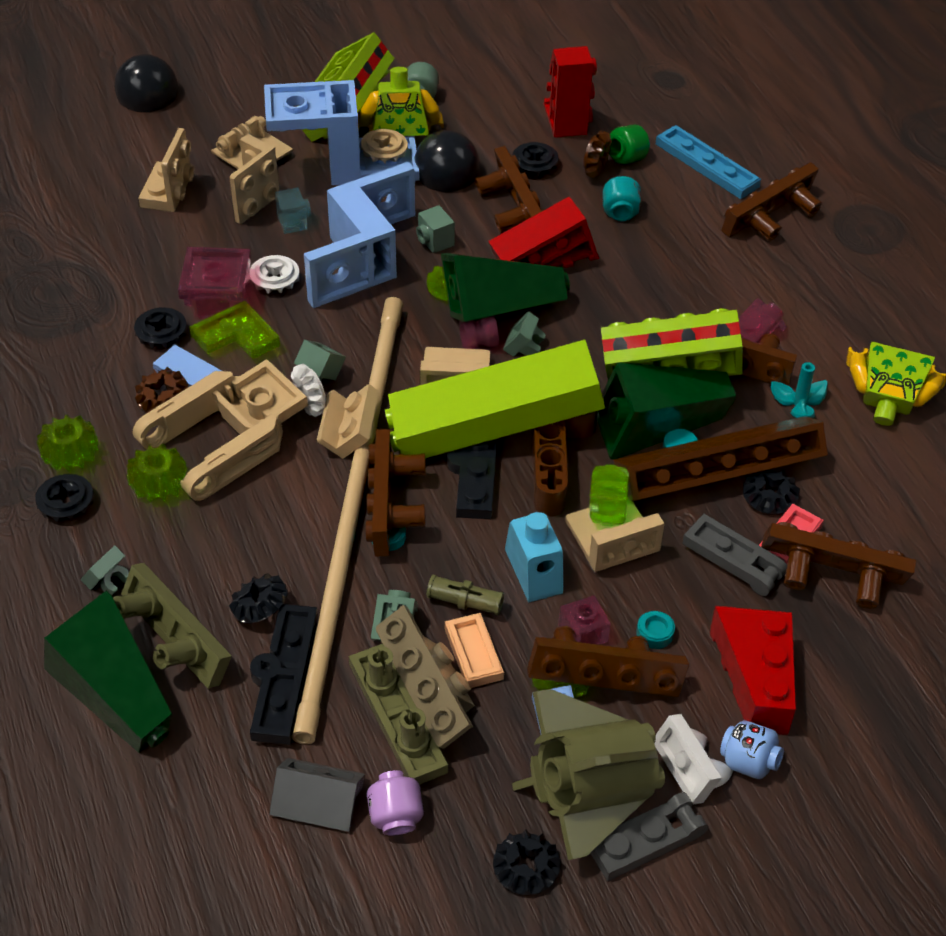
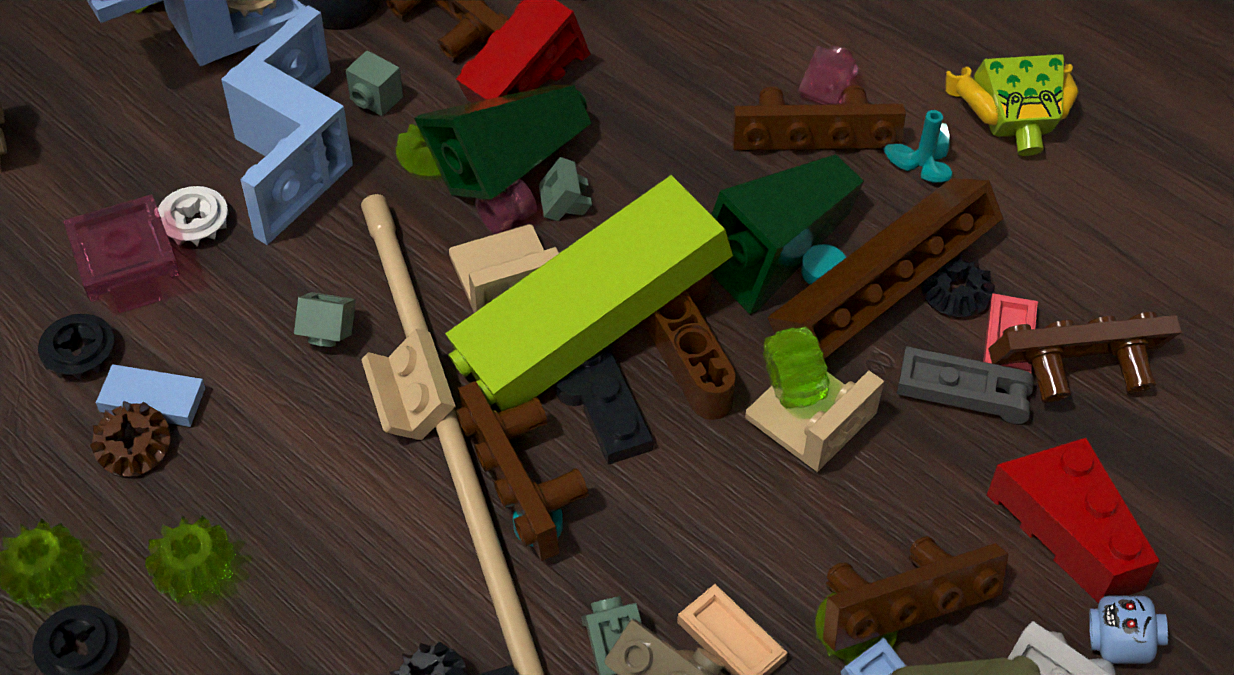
camera: 25 degrees left, 5 degrees up
tan plate [133,359,308,501] -> none
clear neon green plate [189,301,280,359] -> none
tan hinge [211,116,293,169] -> none
tan bracket [230,134,280,224] -> none
clear light blue plate [275,187,311,234] -> none
white gear [291,364,326,417] -> none
olive pin [426,574,504,616] -> none
medium azure torso [505,512,563,603] -> none
clear pink plate [559,595,611,645] -> none
lime brick [601,308,743,380] -> none
teal tile [636,611,675,649] -> none

